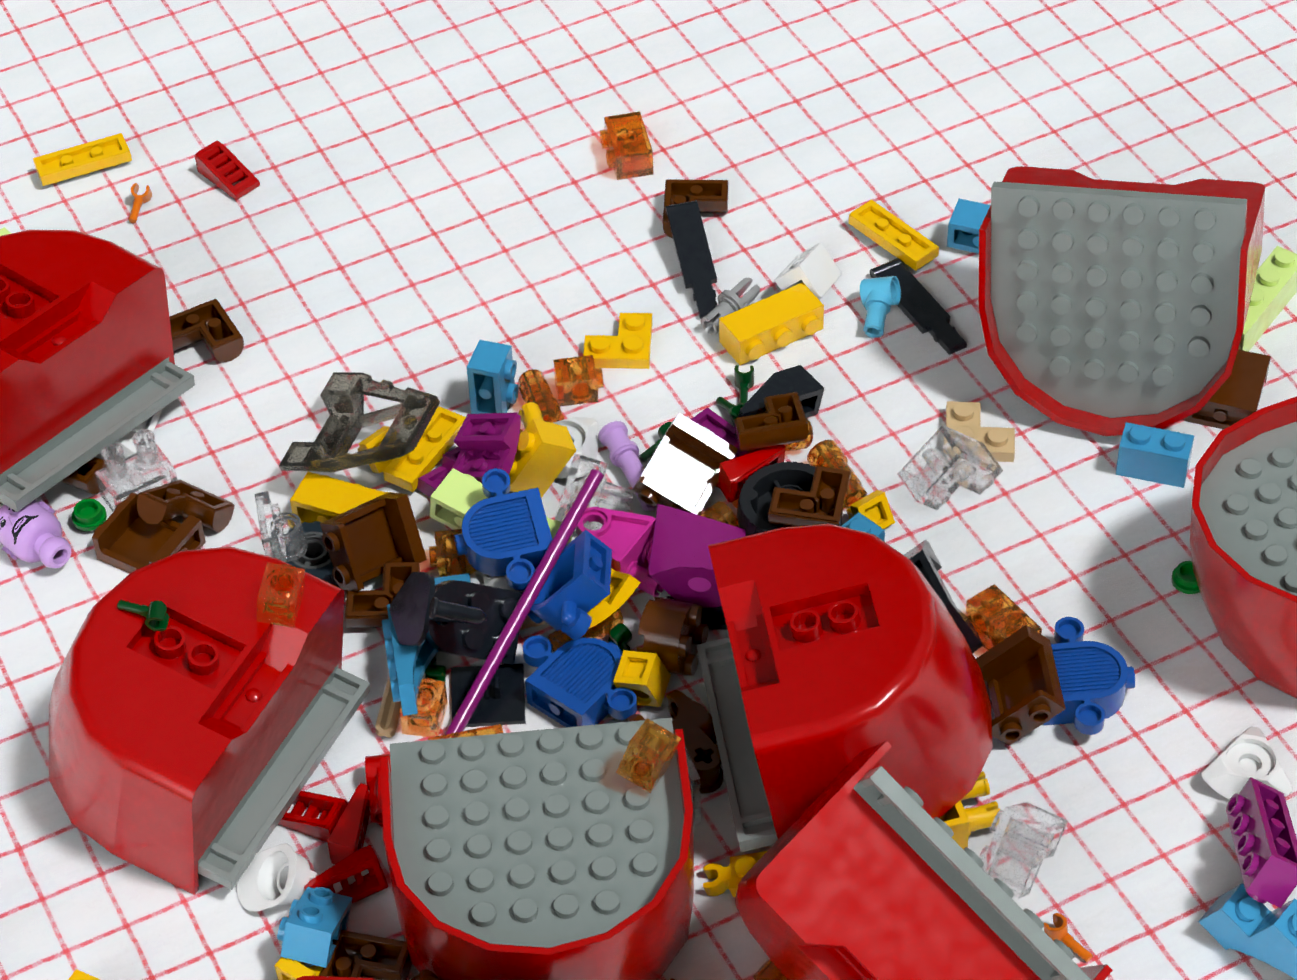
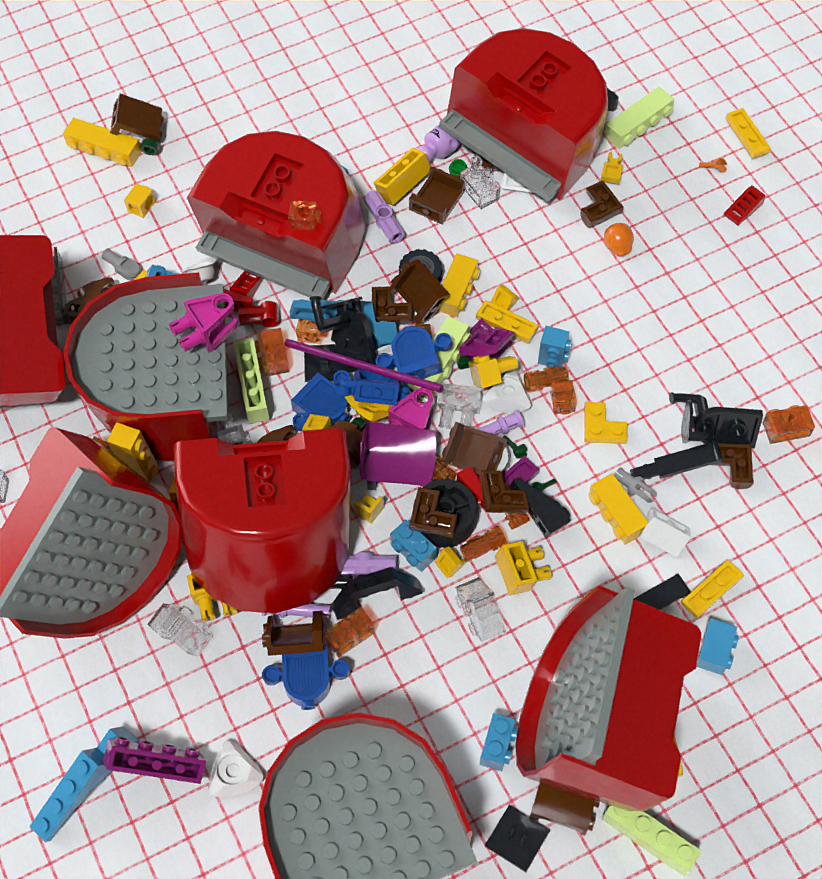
camera: 90 degrees right, 15 degrees up
dark green hand [117,600,170,631] -> none
reddish brown brick [137,480,235,532] -> none
clear plate [255,491,308,562] -> none
clear smoke windscreen [279,372,440,472] -> none
clear orange brick [616,718,682,793] -> none
dark green hand [734,365,754,404] -> none
medium azure pin [860,276,901,338] -> none
tan plate [945,401,1015,462] -> none
orange hand [1044,913,1093,962] -> none
none -> yellow brick [107,422,159,483]
none -> dark pink piece [168,293,238,353]
none -> yellow brick [373,147,431,205]
none -> yellow brick [495,541,552,596]
none -> orange hair [604,223,634,256]
none -> black plate [669,392,763,449]

